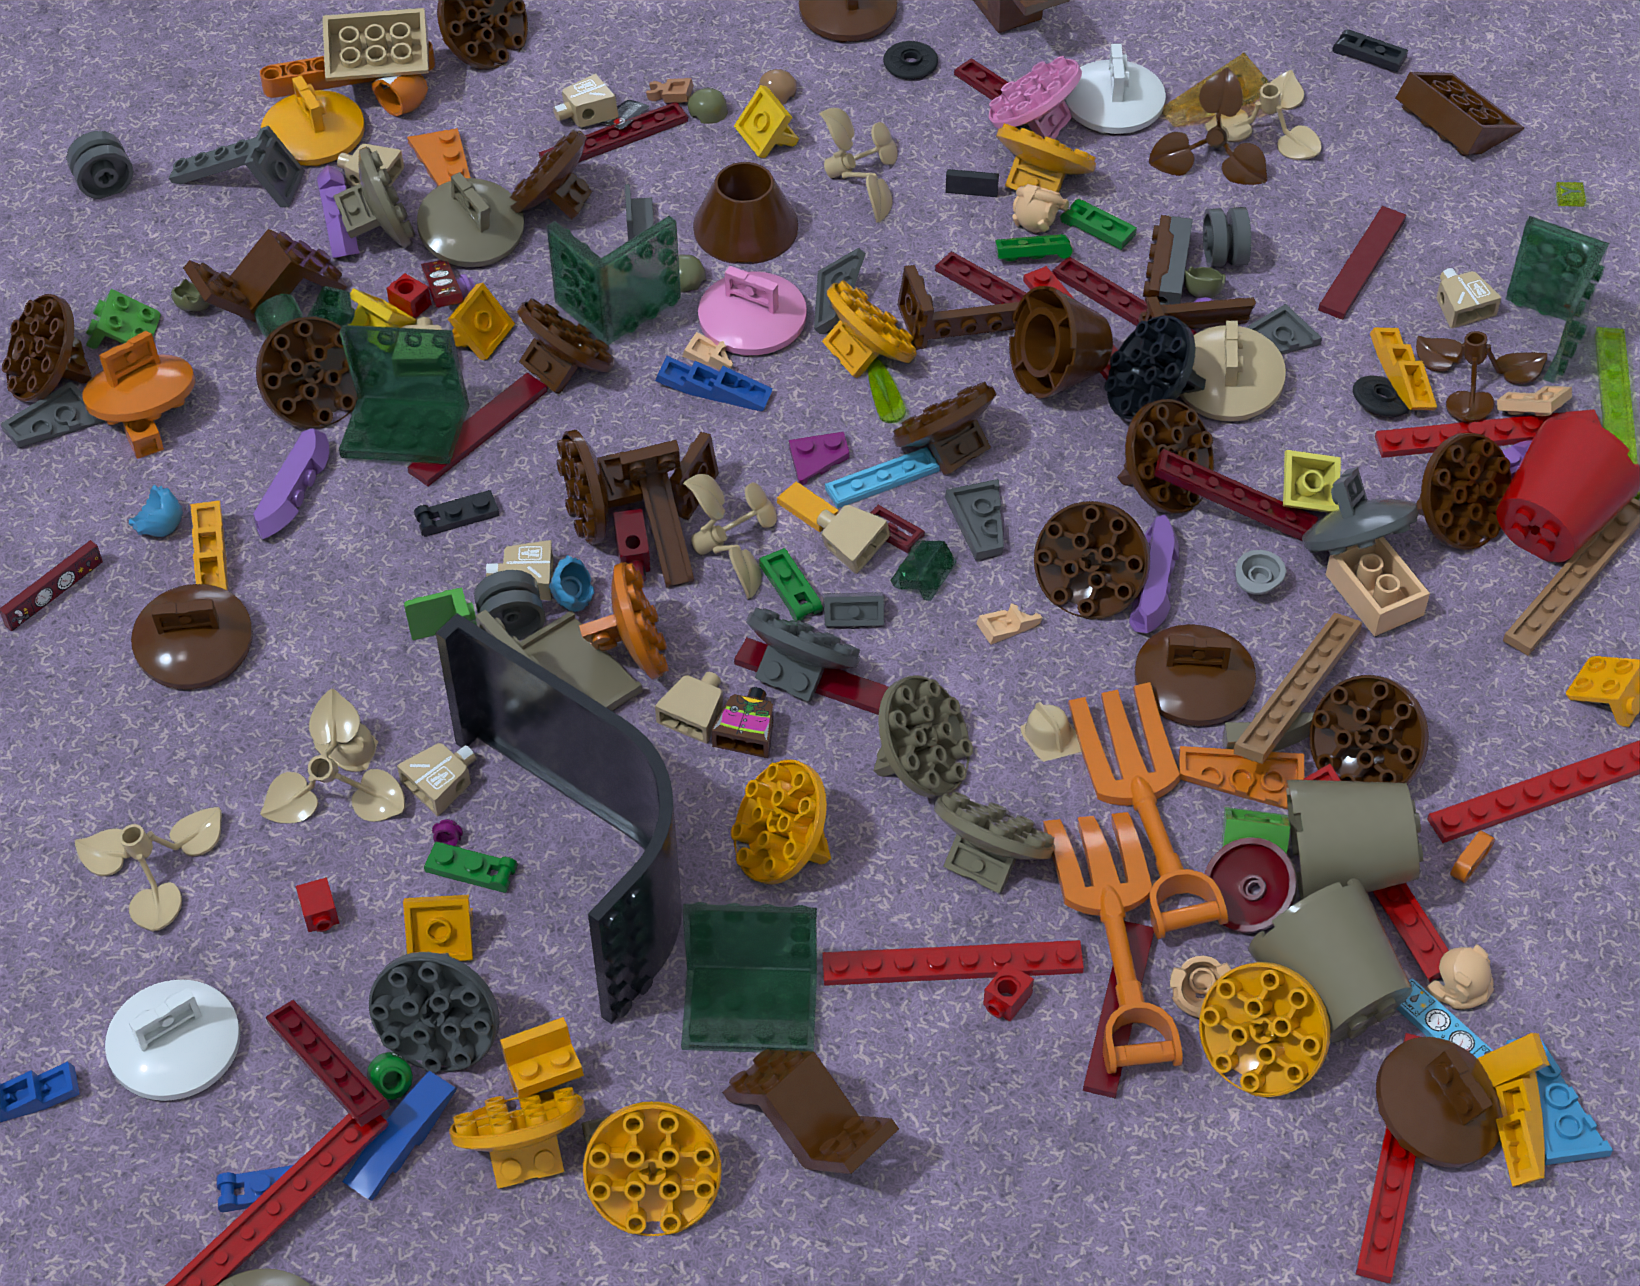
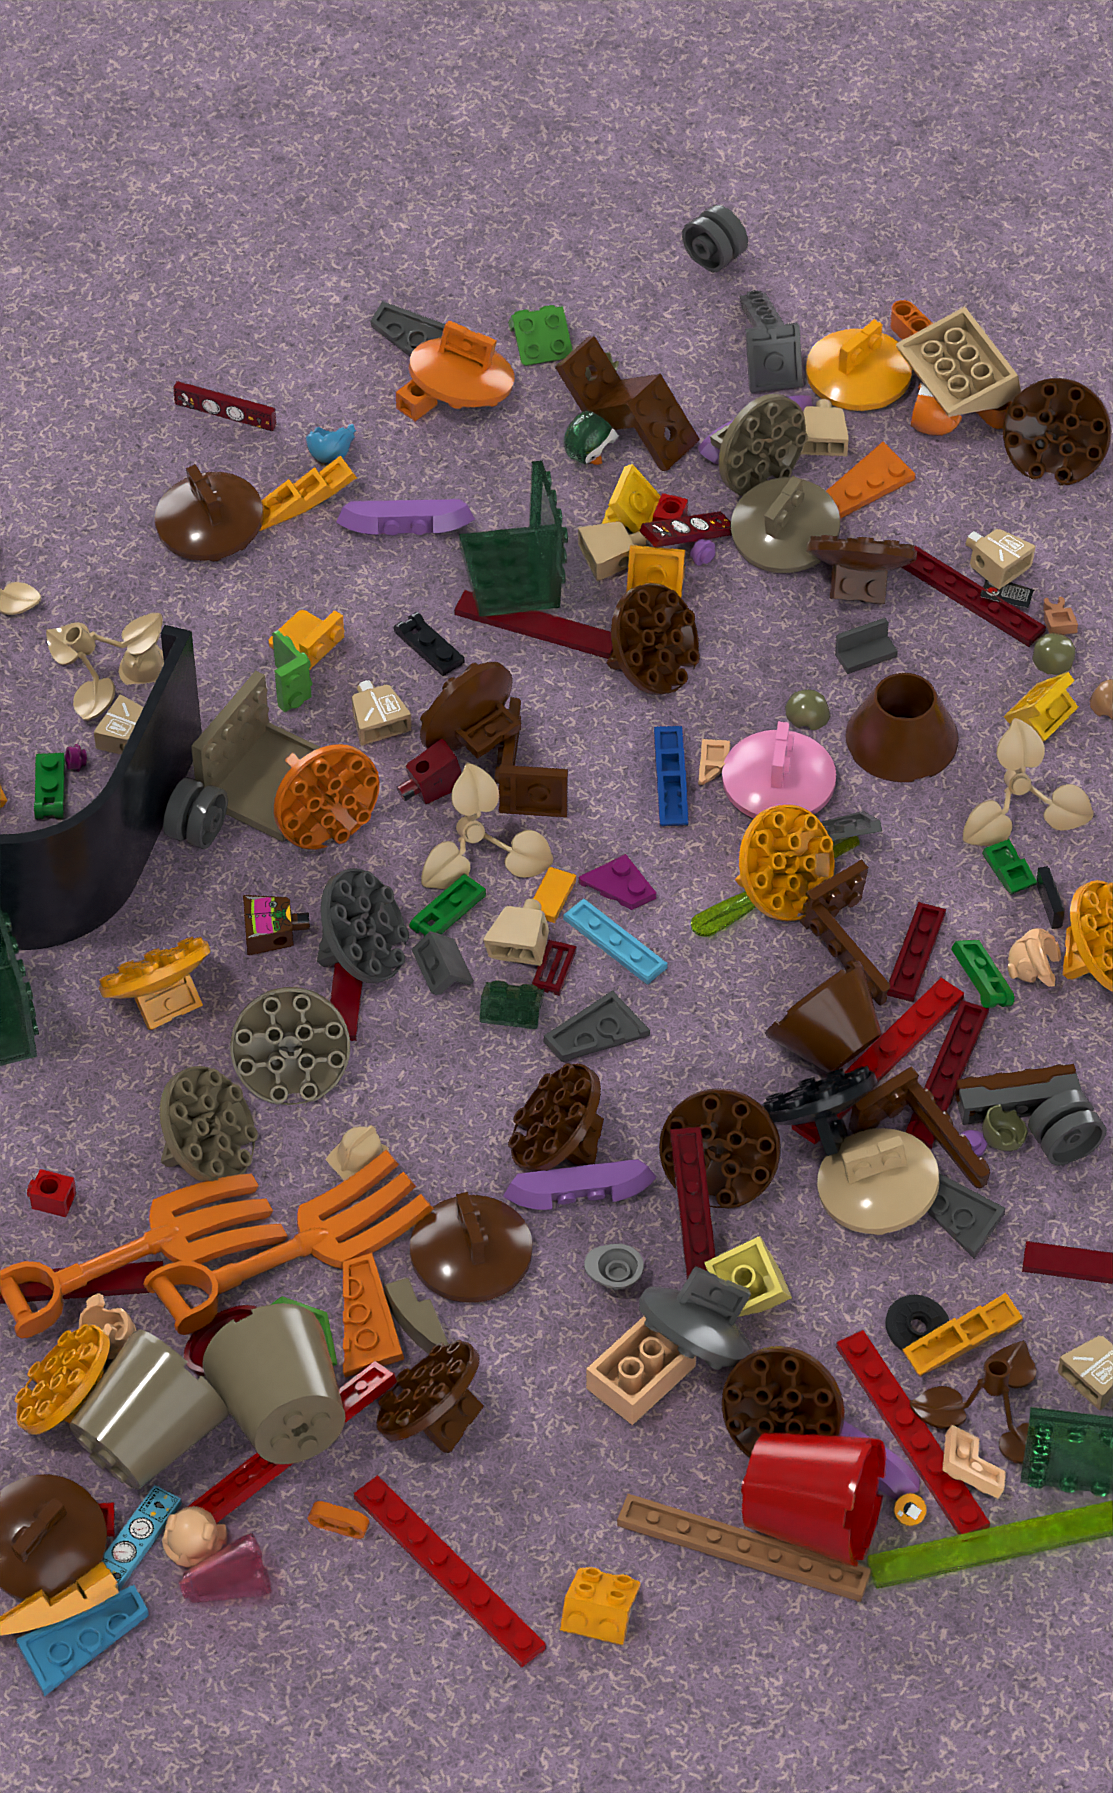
camera: 70 degrees right, 0 degrees up
reddish brown bracket [2,294,92,403] -> none
reddish brown bracket [256,317,366,429] -> none
clear green bracket [307,286,355,329] -> none
dark grey wheel [474,570,546,640] -> none
bracket [546,216,681,345] -> none
dark azure hair [549,555,595,612] -> none
reddish brown bracket [619,439,694,588] -> none
tan torso [655,672,723,744] -> none
red plate [822,940,1084,986] -> none
reddish brown bracket [892,381,997,475] -> none
light nougat slope [976,603,1043,645] -> none
green plate [1060,199,1137,250] -> none
medium nougat plate [1234,612,1362,764] -> none
none -> clear pink cone [179,1533,272,1603]
none -> light orange bracket [268,610,345,670]
none -> green slope [982,839,1037,894]

